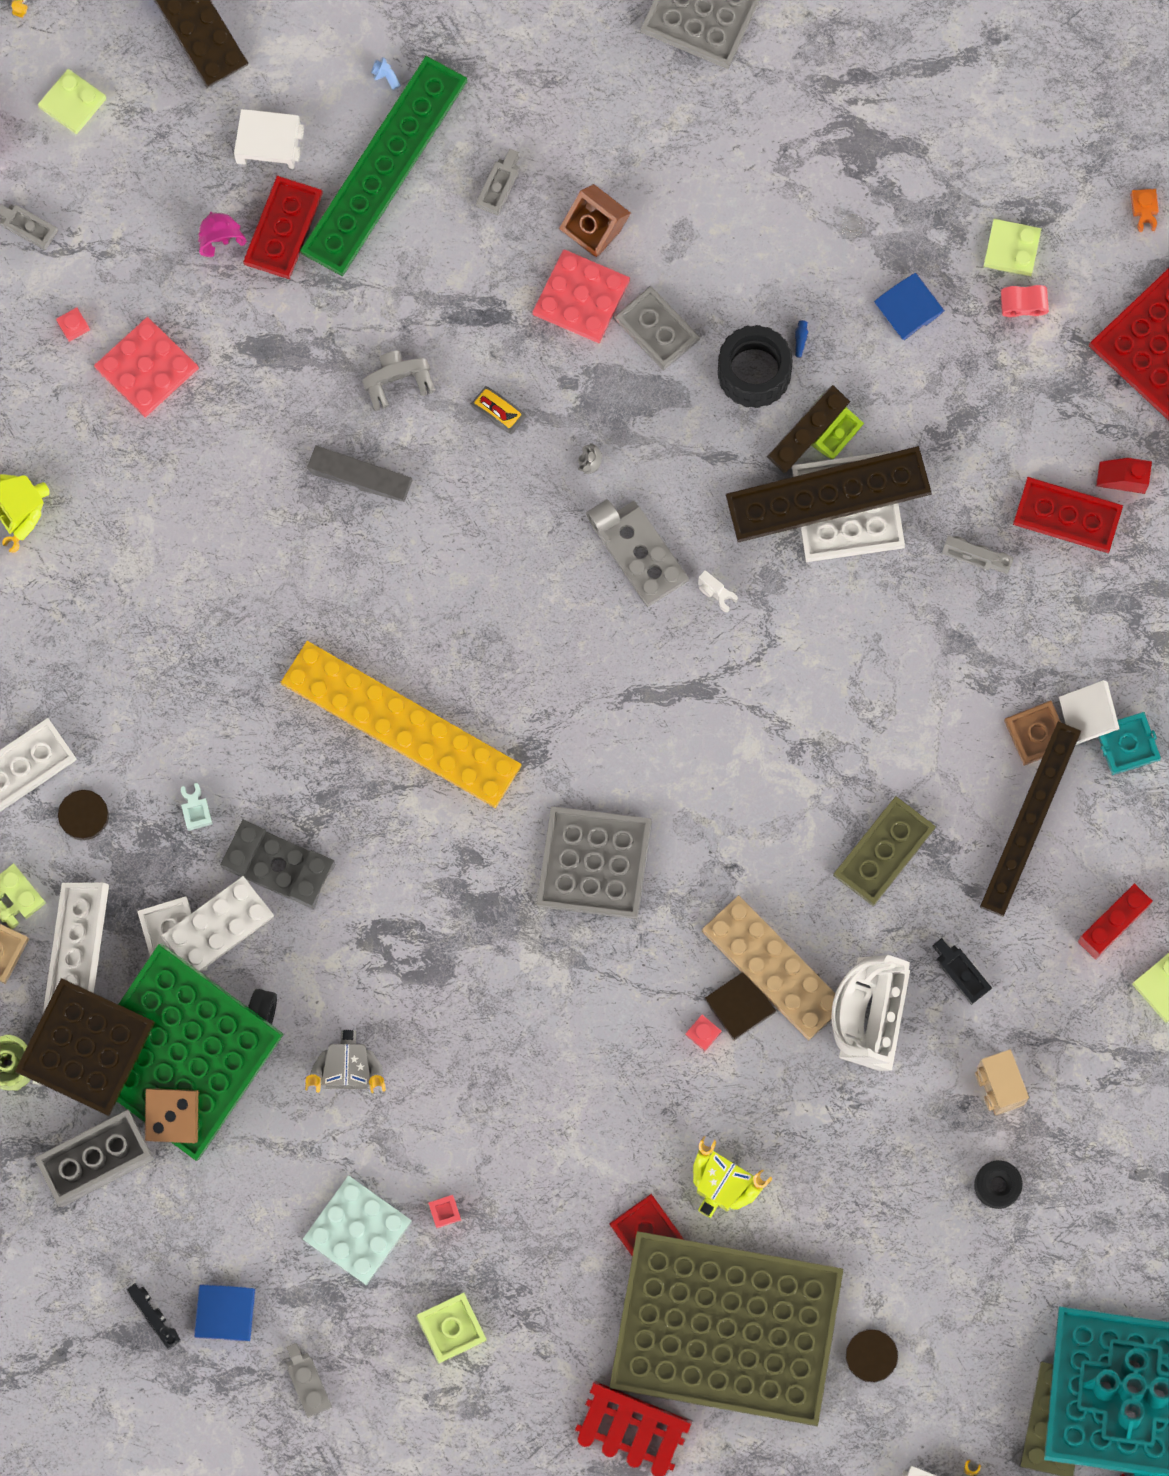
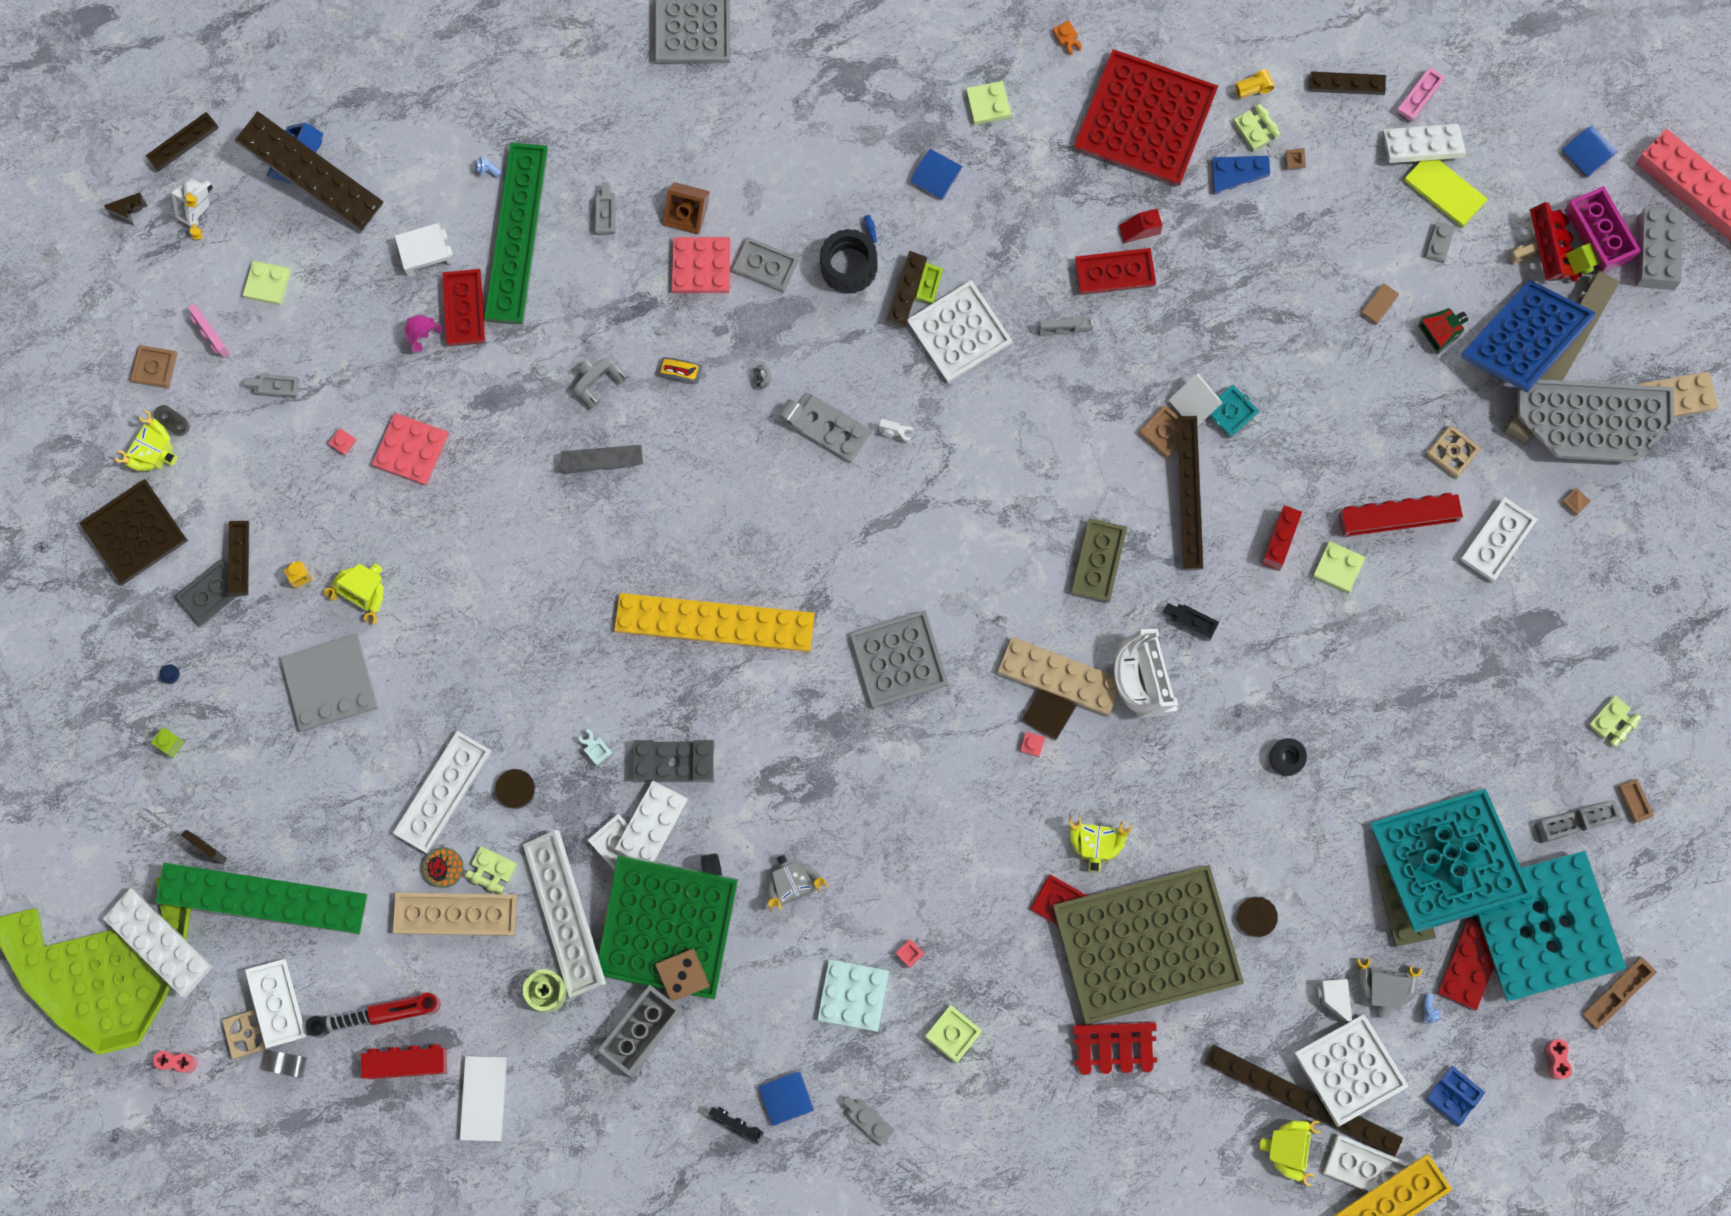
camera: 25 degrees left, 0 degrees up
dark brown plate [15,978,155,1116] -> none
dark brown plate [725,446,932,543] -> none
tan brick [975,1049,1029,1116] -> none
coral axle [1001,285,1049,317] -> none

